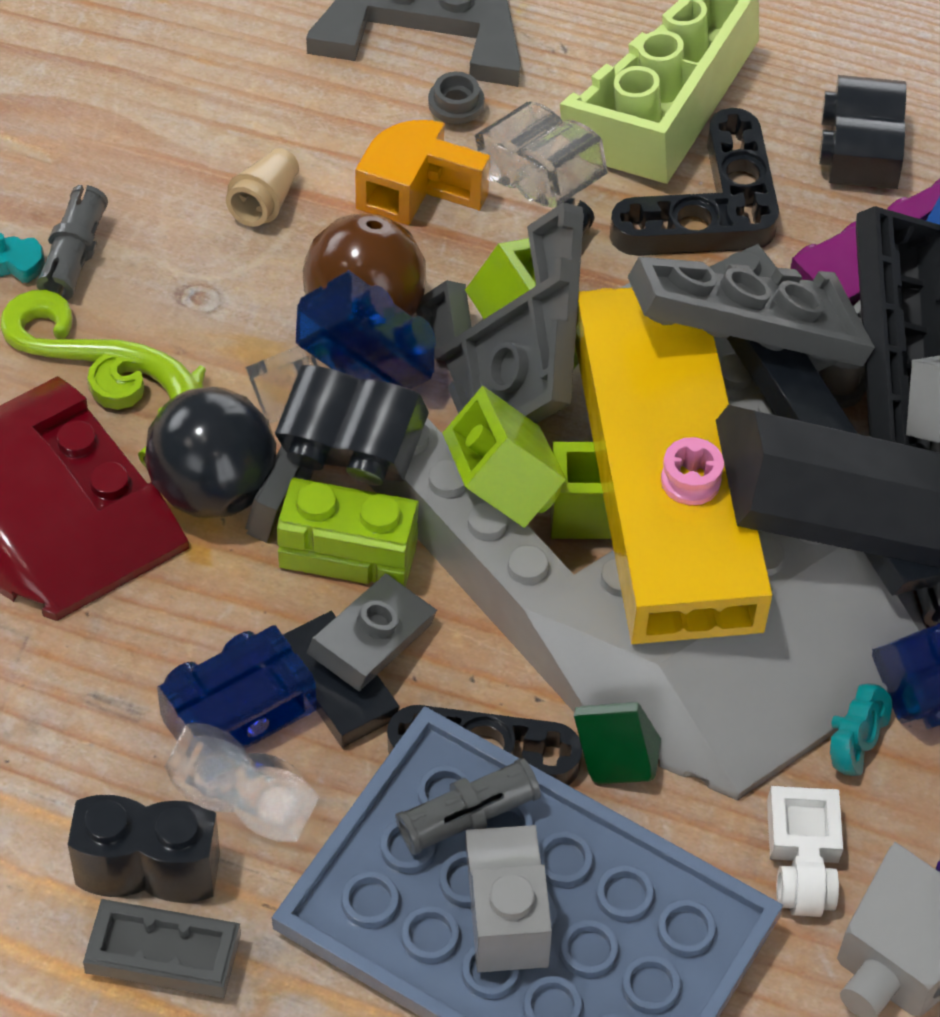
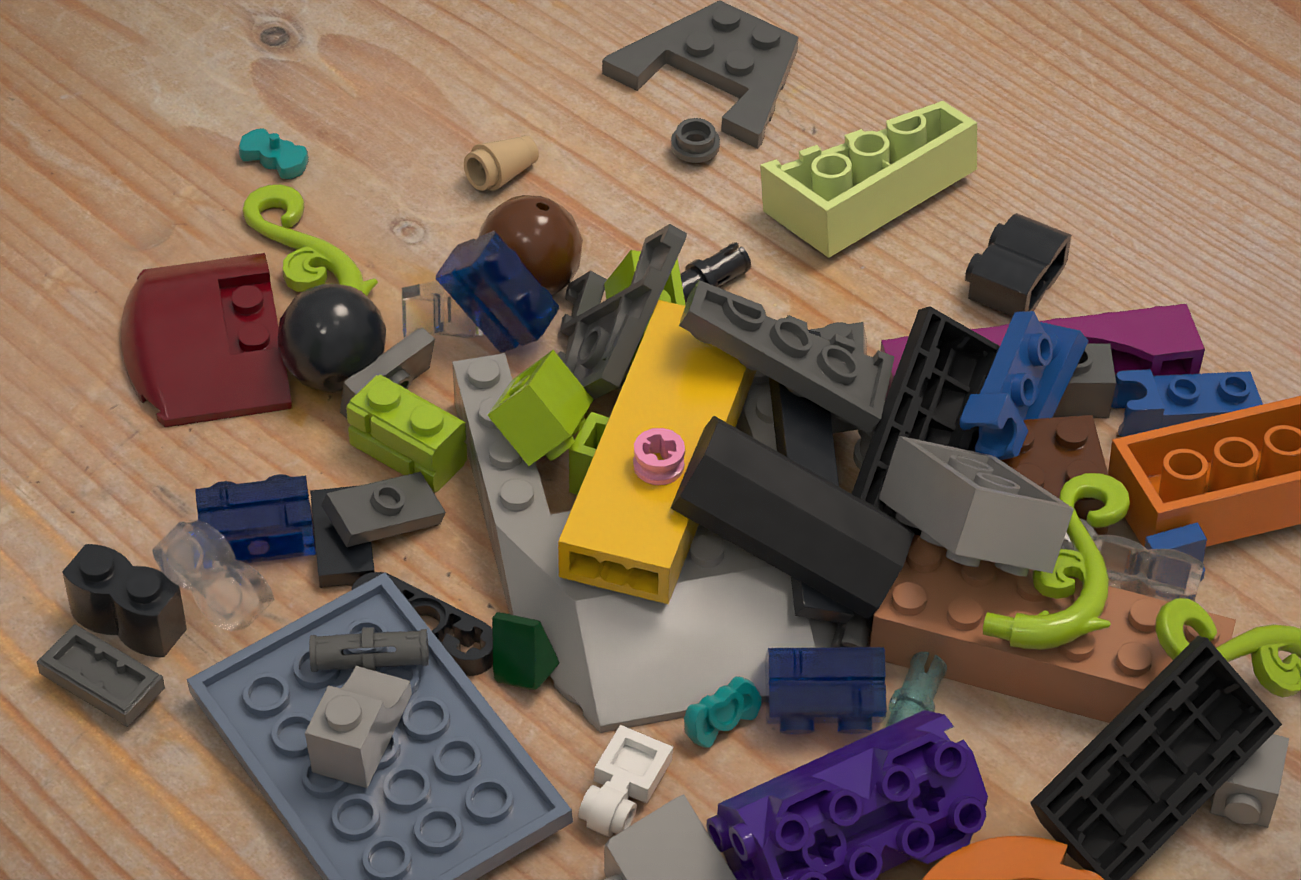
camera: 25 degrees right, 5 degrees down
dark grey pin [36,185,108,300] -> none
black brick [275,365,429,485] -> none
light orange brick [355,120,490,226] -> none
clear brick [474,102,608,208] -> none
black beam [609,108,779,256] -> none

